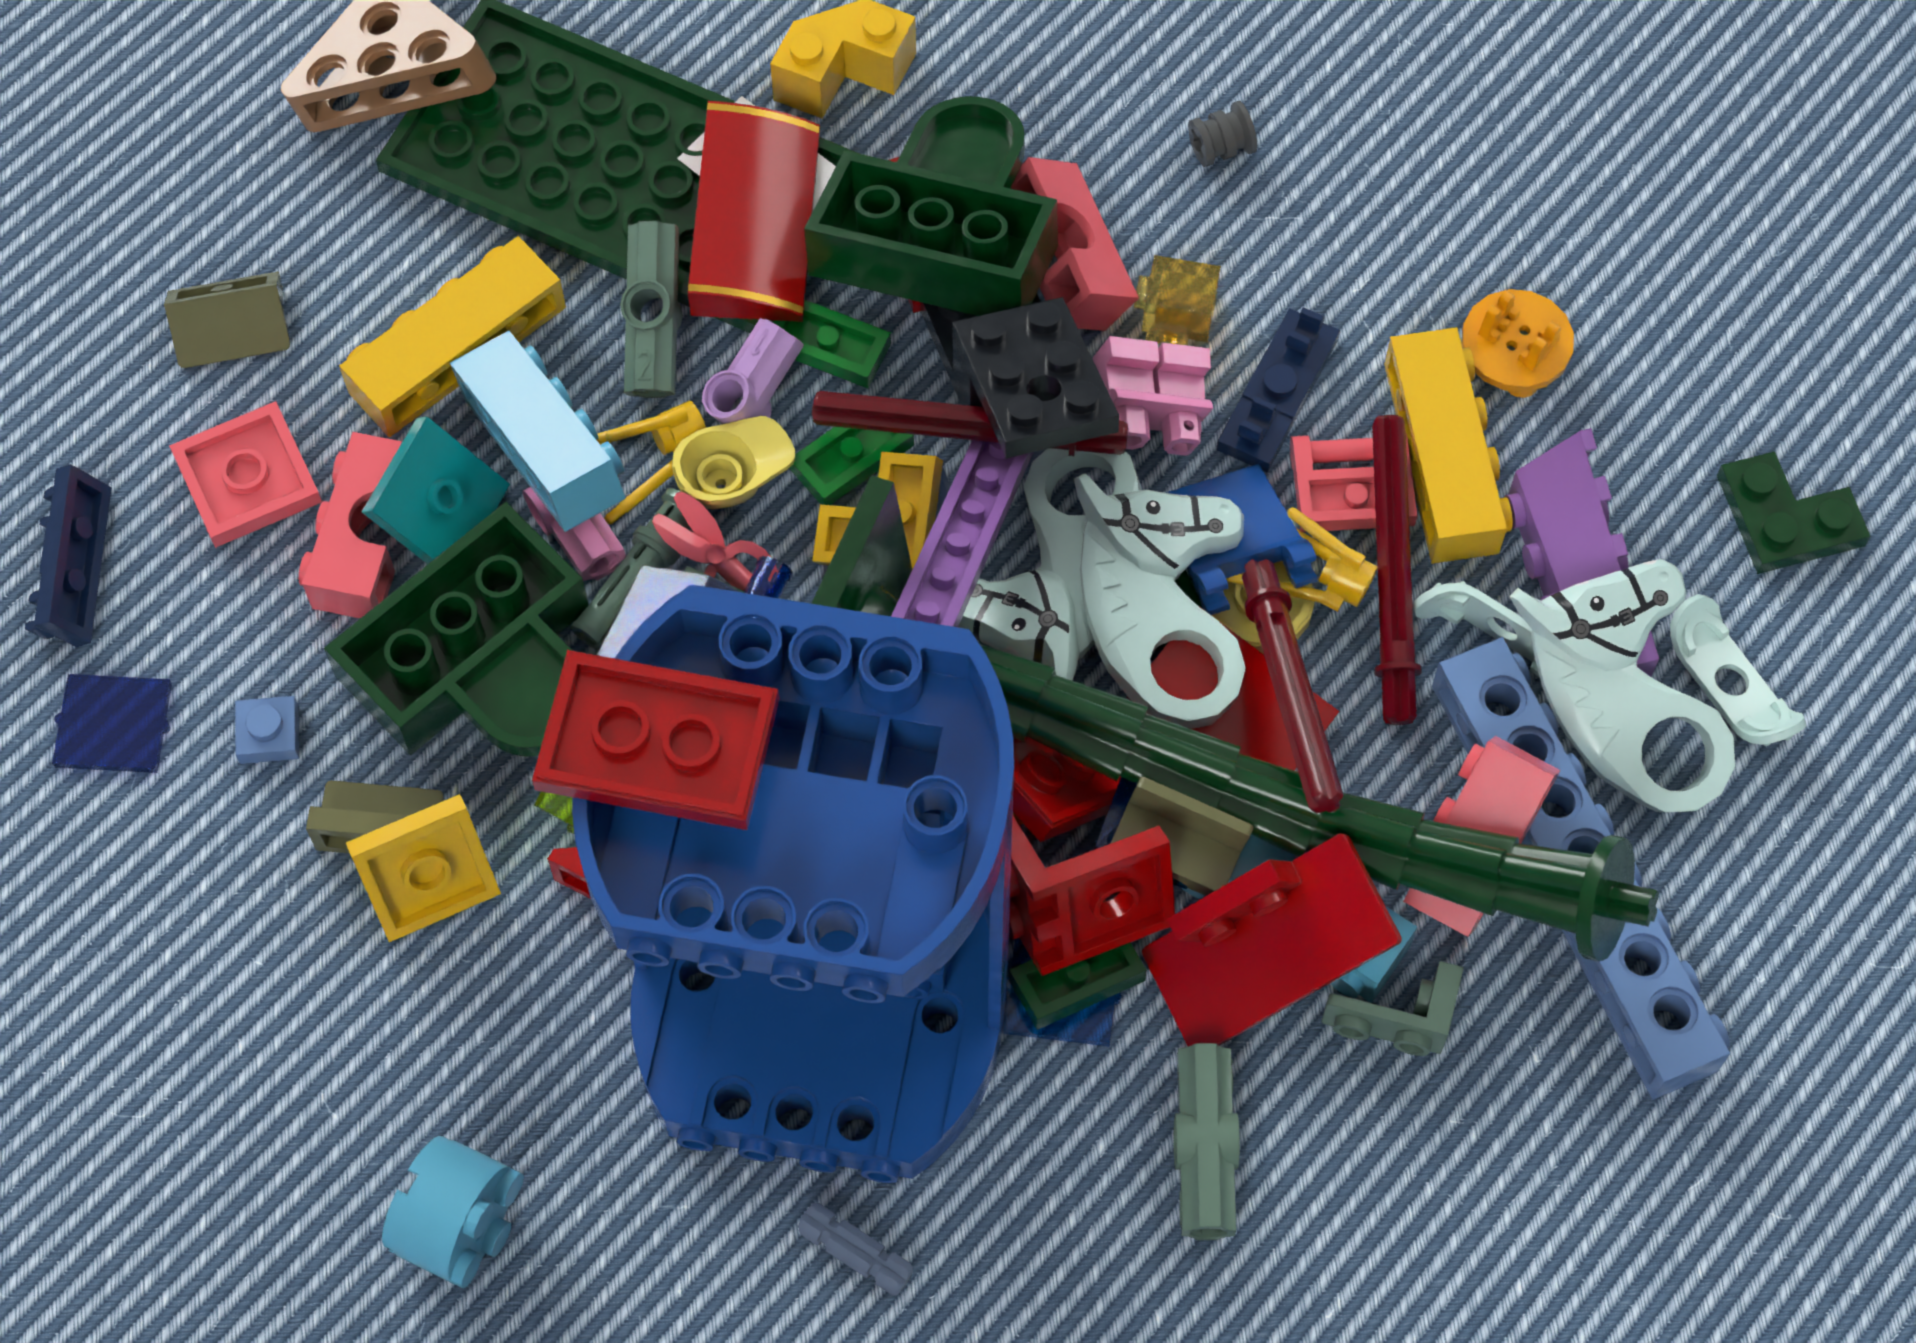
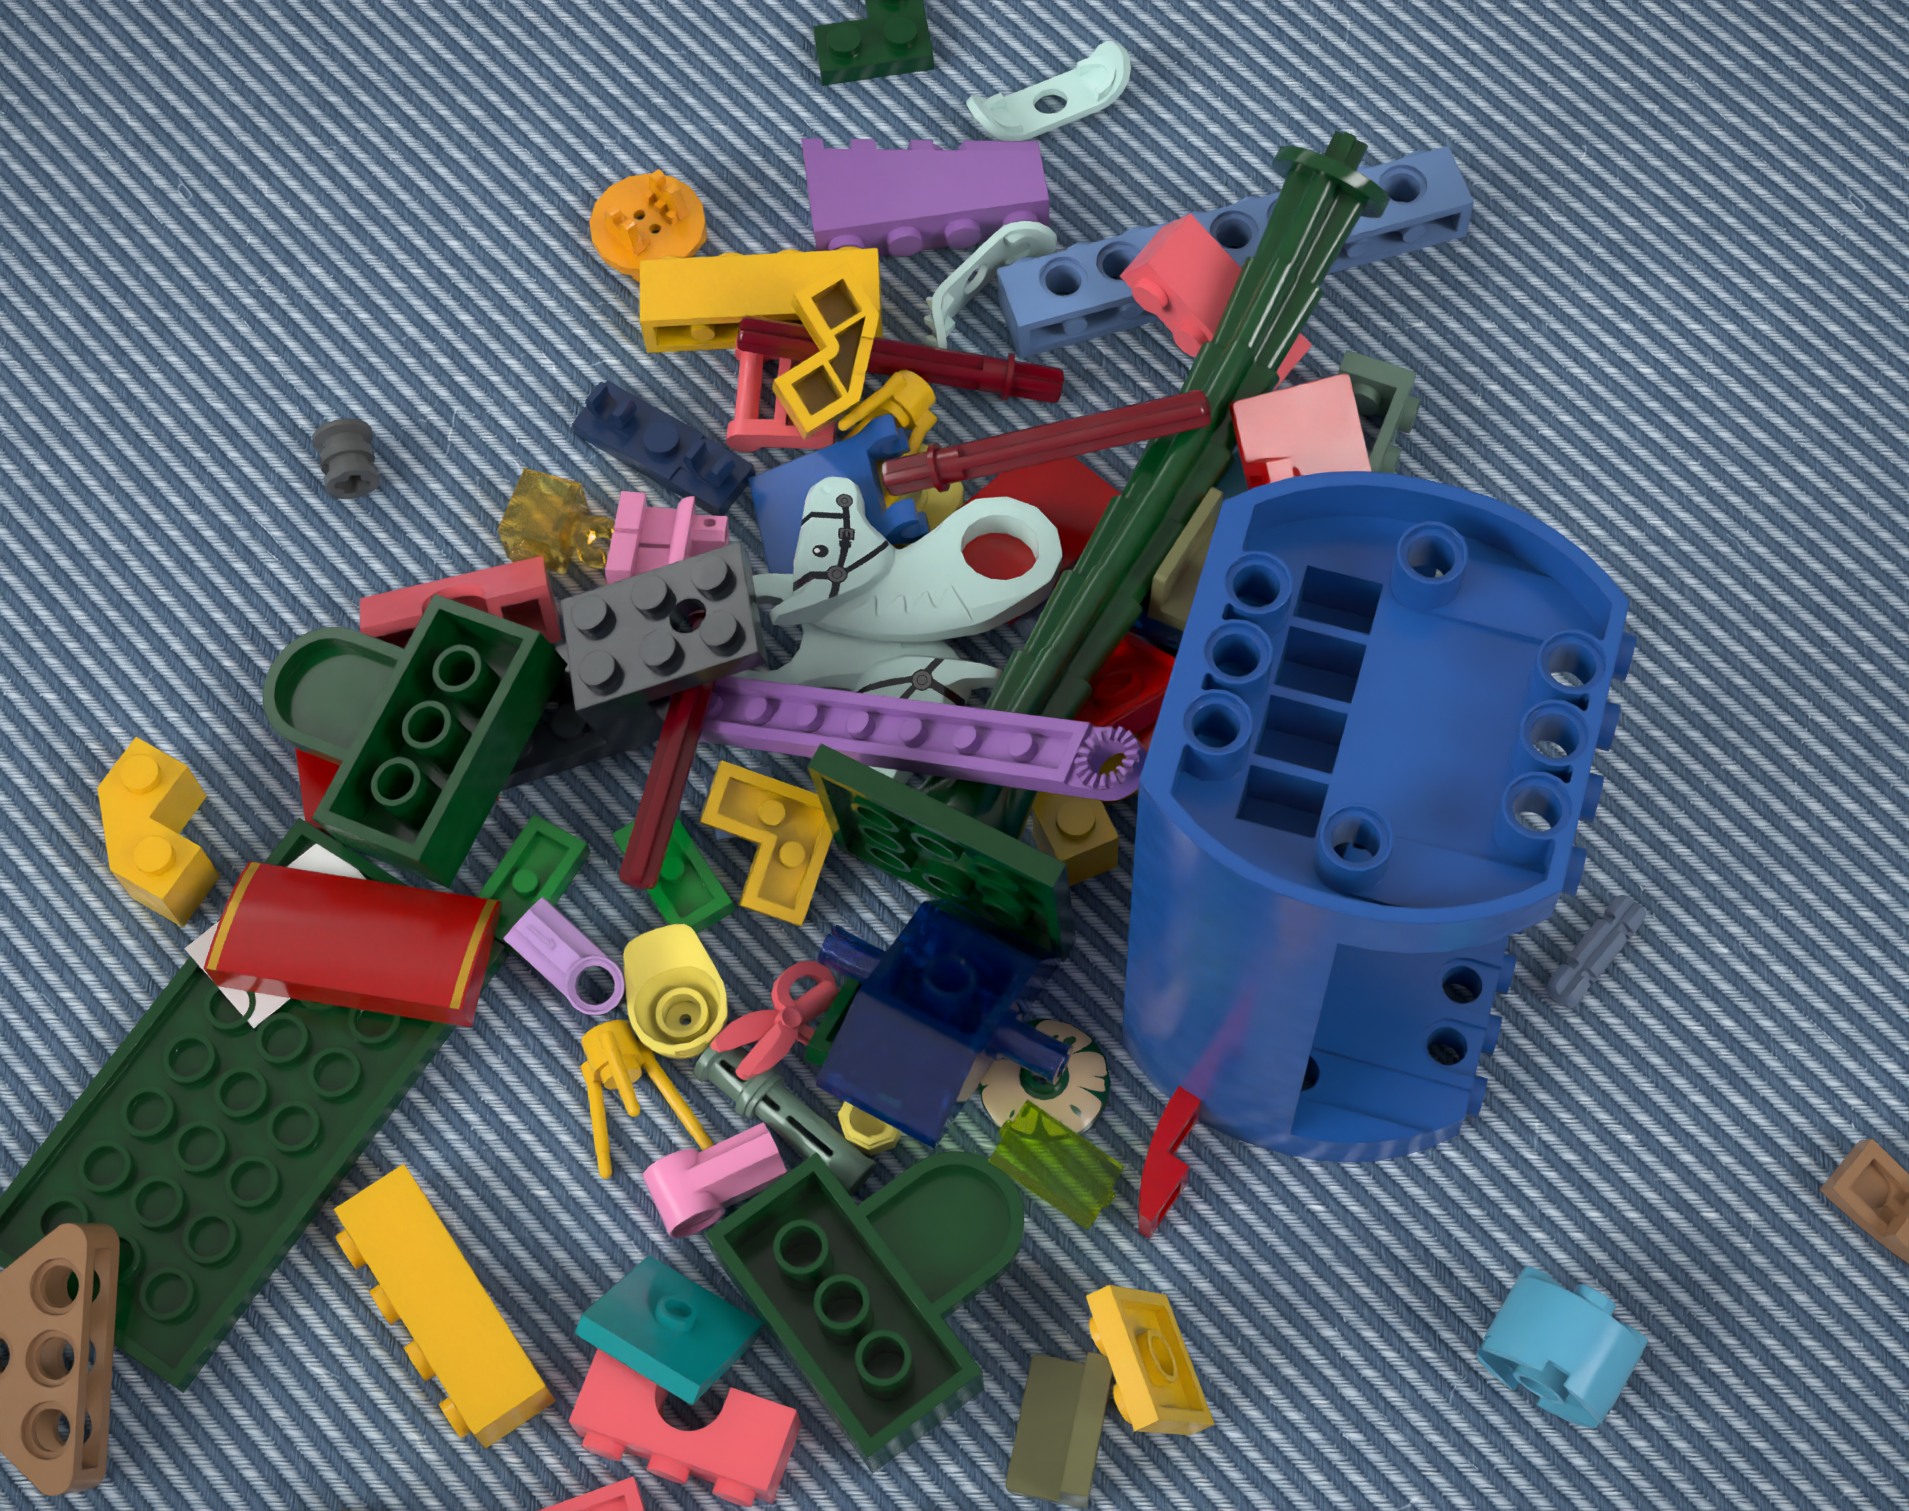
camera: 80 degrees left, 0 degrees up
brick [450,331,625,532] -> none
red tile [532,650,779,830] -> none
sand green piece [620,221,683,398] -> none
light aqua animal [1509,559,1735,812] -> none
none -> yellow brick [772,261,880,440]

